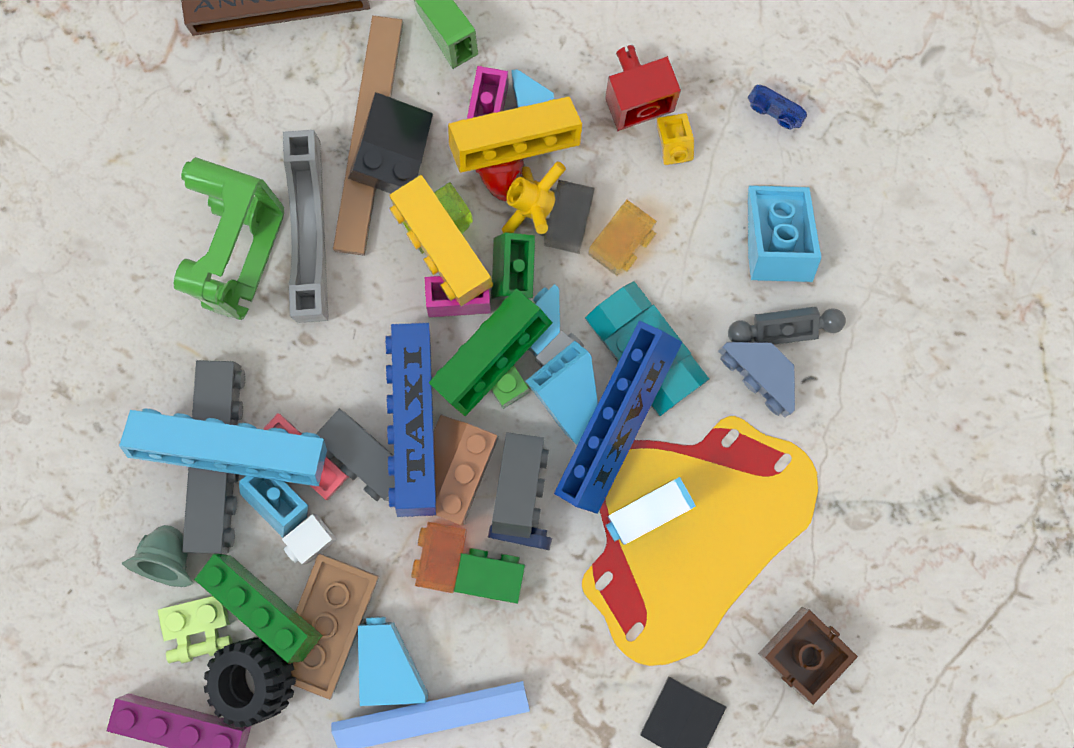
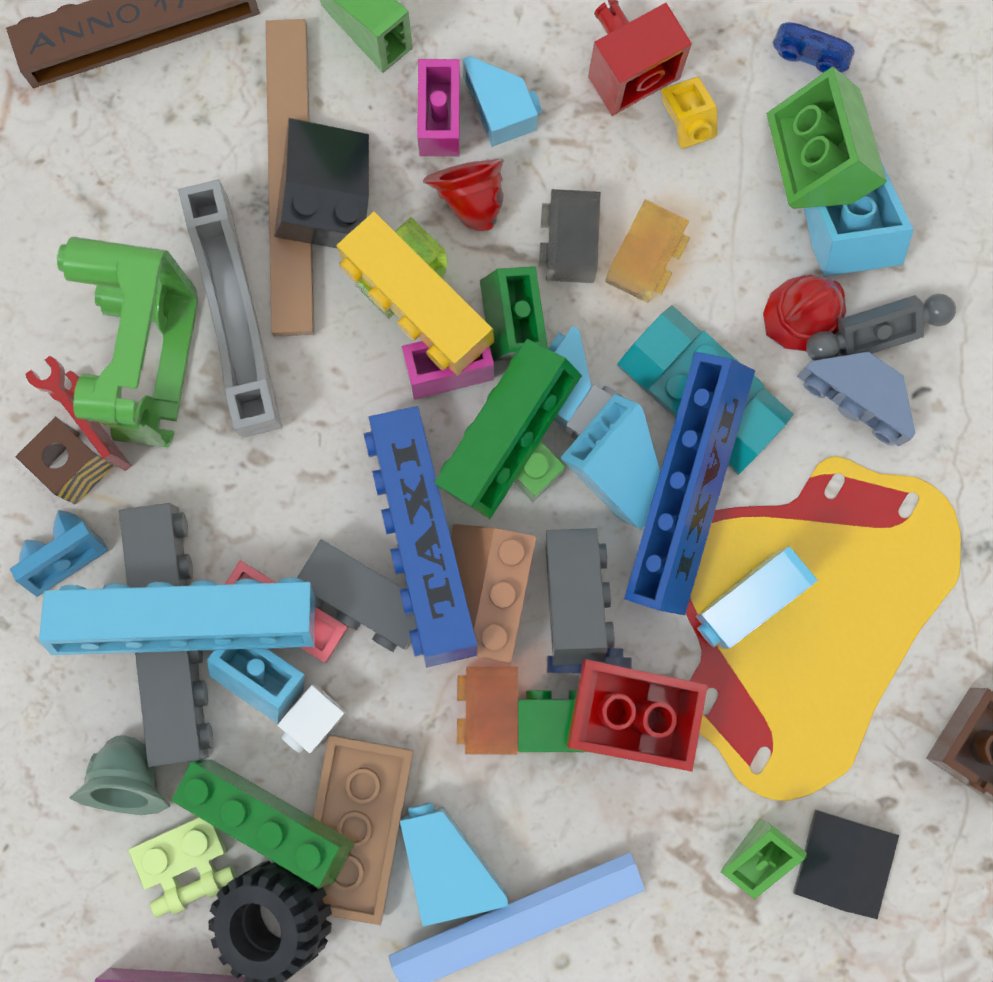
camera: 15 degrees left, 0 degrees up
yellow brick [448,96,582,173] -> none
yellow bar [502,161,566,234] -> none
none -> dark azure tile [9,510,108,597]
none -> reddish brown piece [15,416,113,504]
none -> red flag [25,356,132,471]
none -> red slope [567,659,708,772]
none -> bright green slope [721,818,807,899]
none -> red piece [763,274,847,351]
none -> bright green slope [767,66,887,209]

